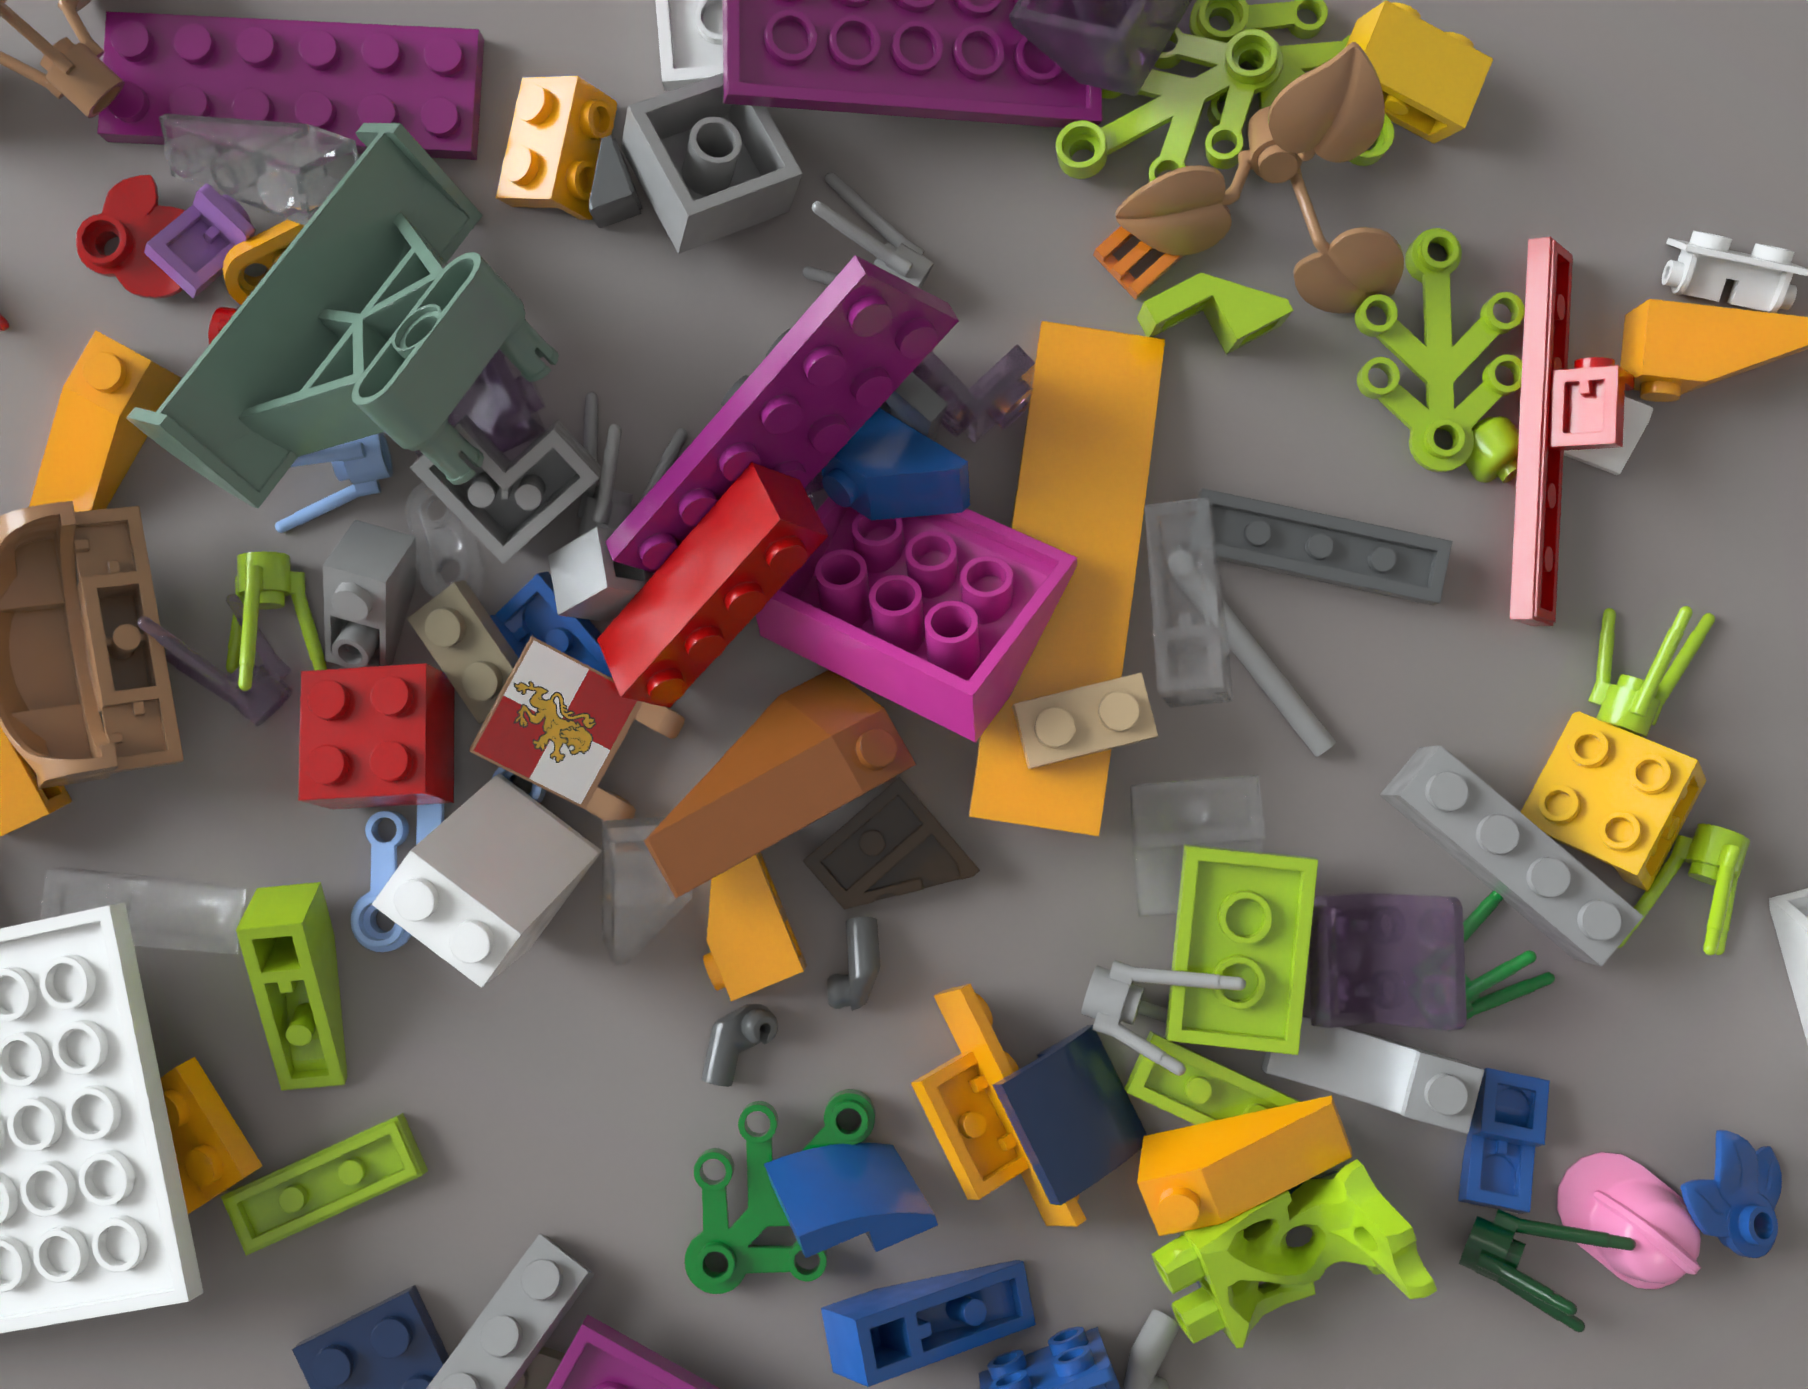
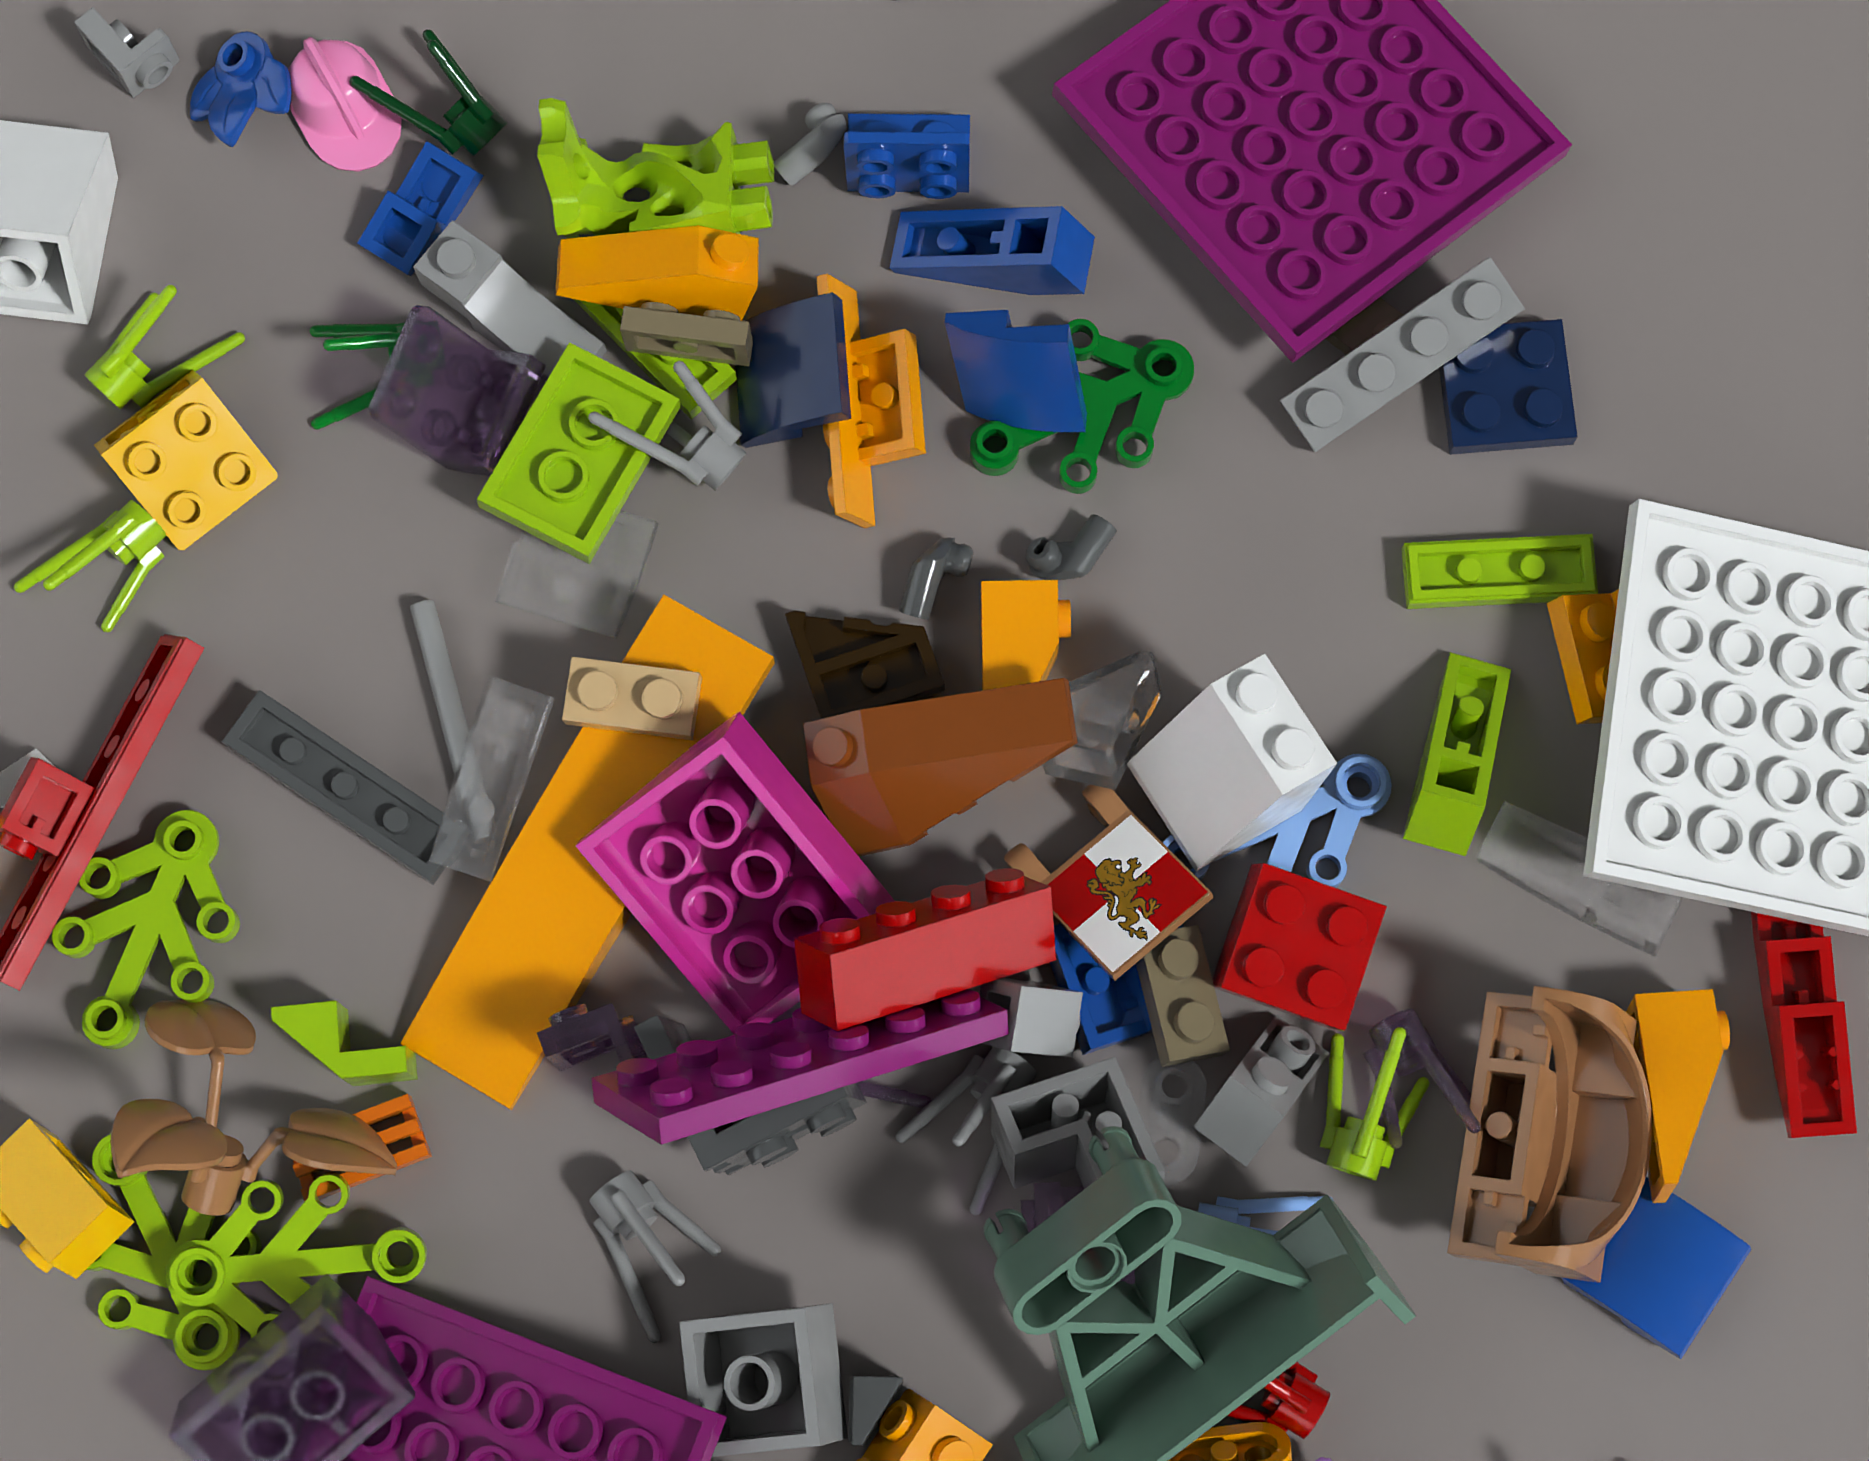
camera: 160 degrees left, 10 degrees down
light orange slope [29,330,181,512] -> none
blue slope [822,408,970,521] -> none
light grey brick [1380,745,1643,966] -> none
lime piece [1465,416,1519,483] -> none
none -> dark tan plate [620,302,753,366]

